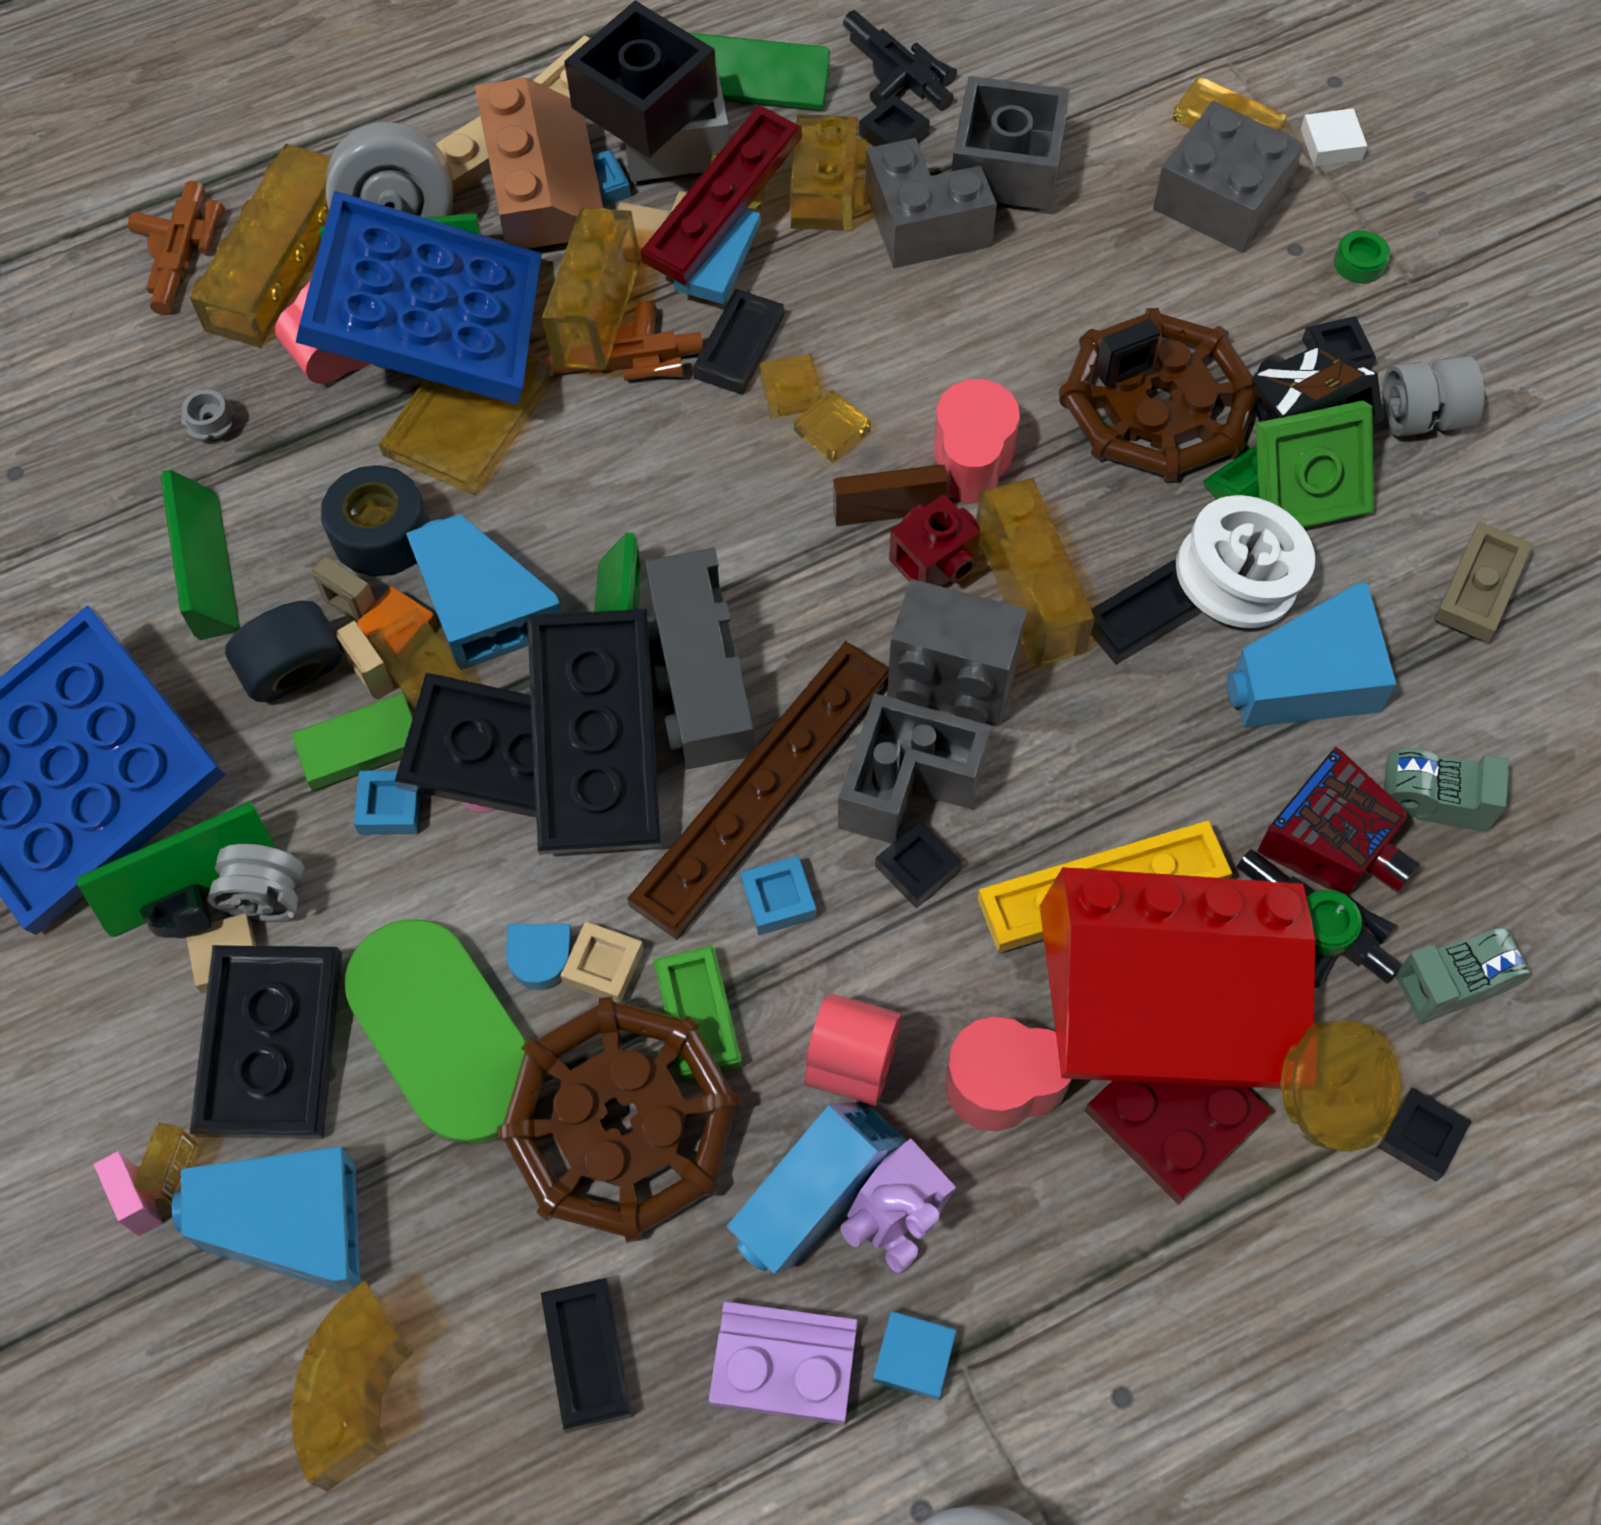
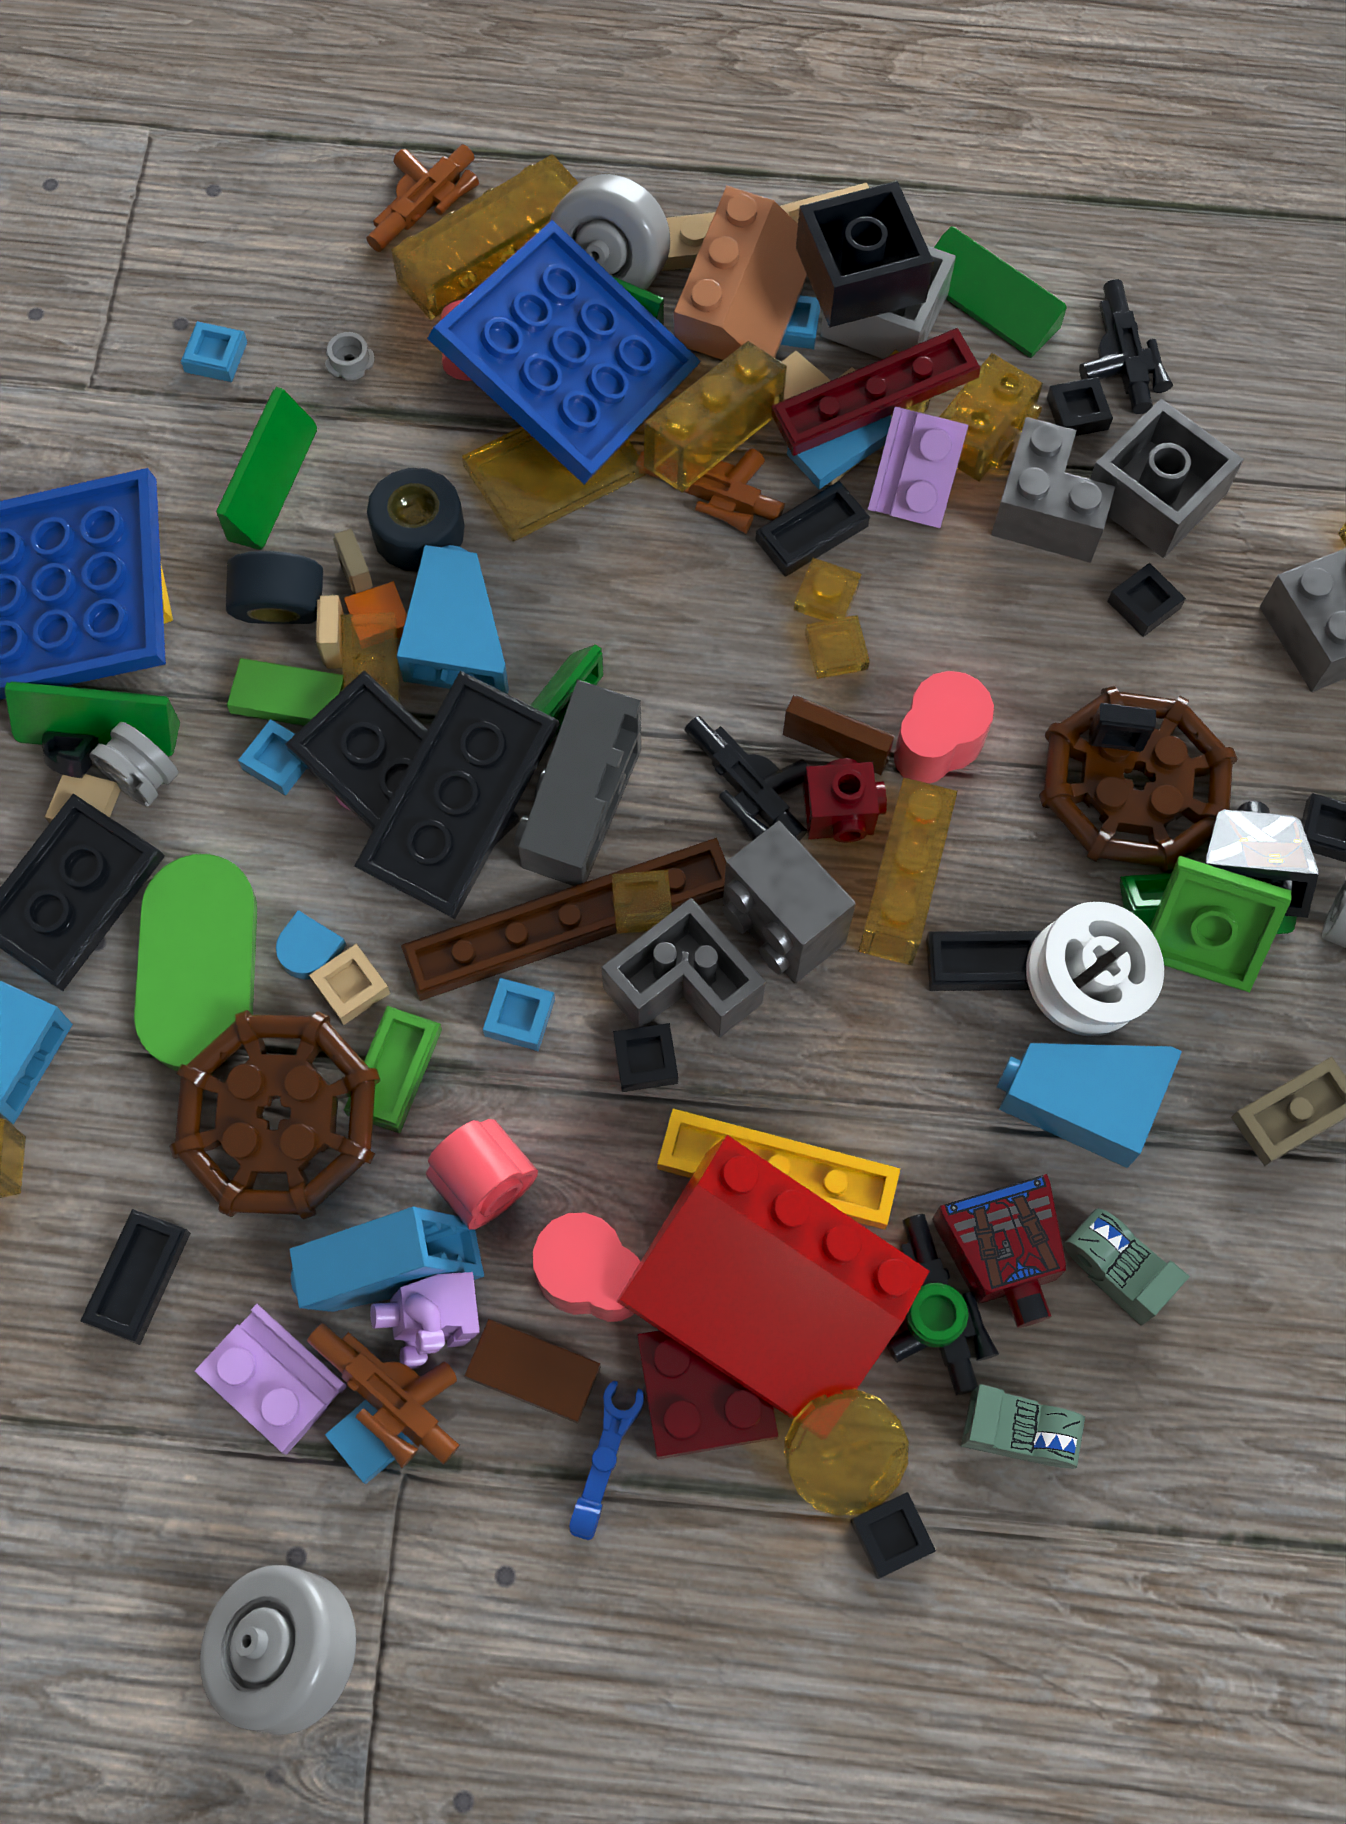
camera: 30 degrees right, 5 degrees up
none -> dark azure tile [181,321,247,382]
none -> dark orange piece [307,1323,460,1468]
none -> reddish brown tile [465,1319,601,1424]
none -> blue piece [569,1381,644,1540]
none -> clear yellow tile [612,870,672,934]
none -> black piece [685,716,808,841]
none -> lavender plate [868,406,969,528]
none -> black tile [1107,563,1186,637]

